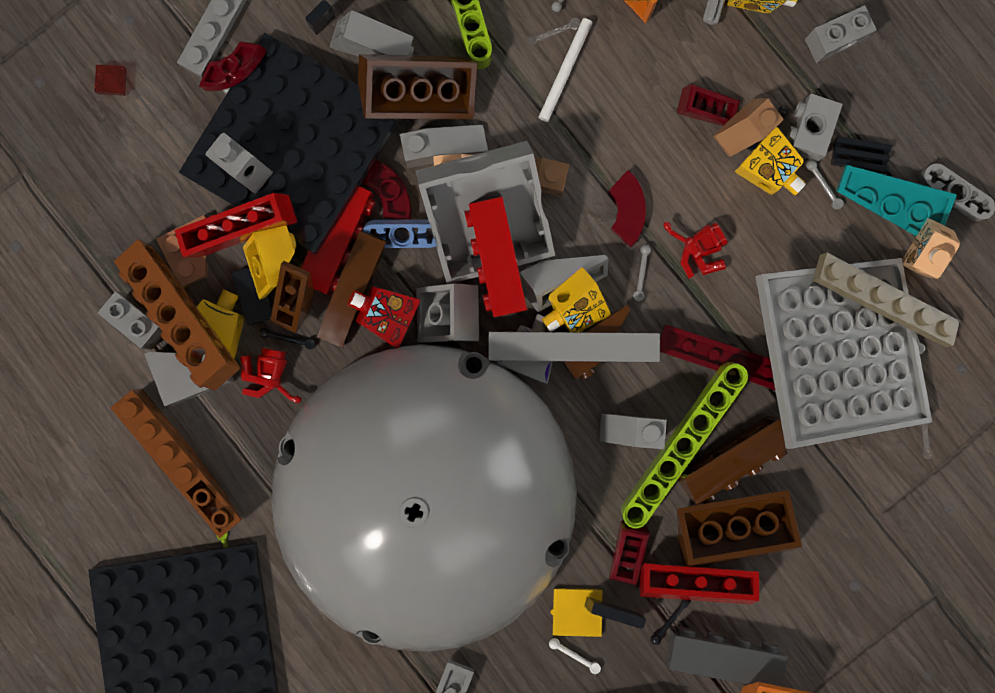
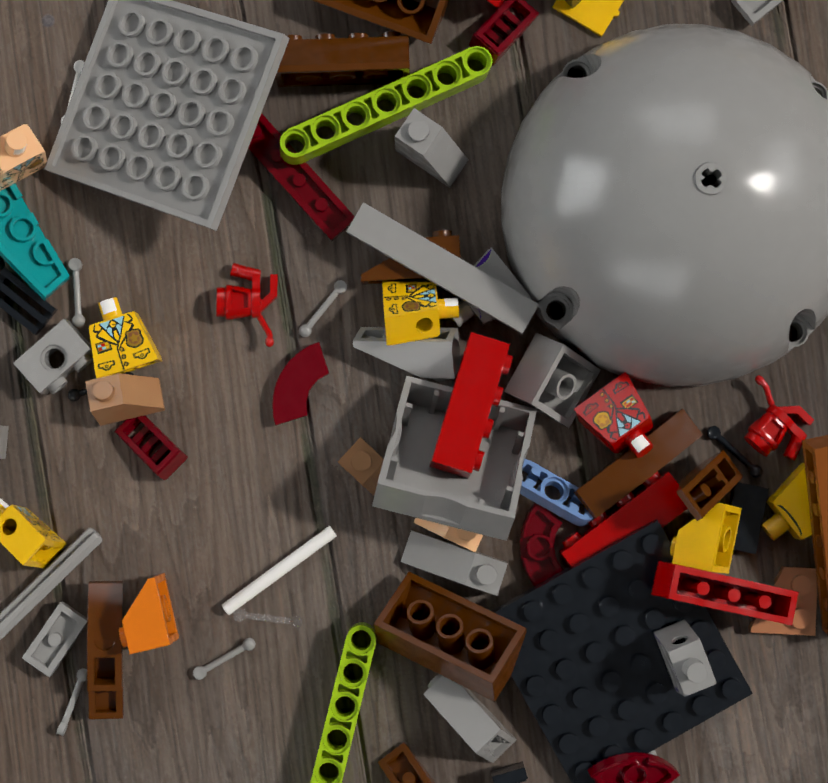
camera: 150 degrees left, 0 degrees up
dark tan plate [812,253,960,347] -> none

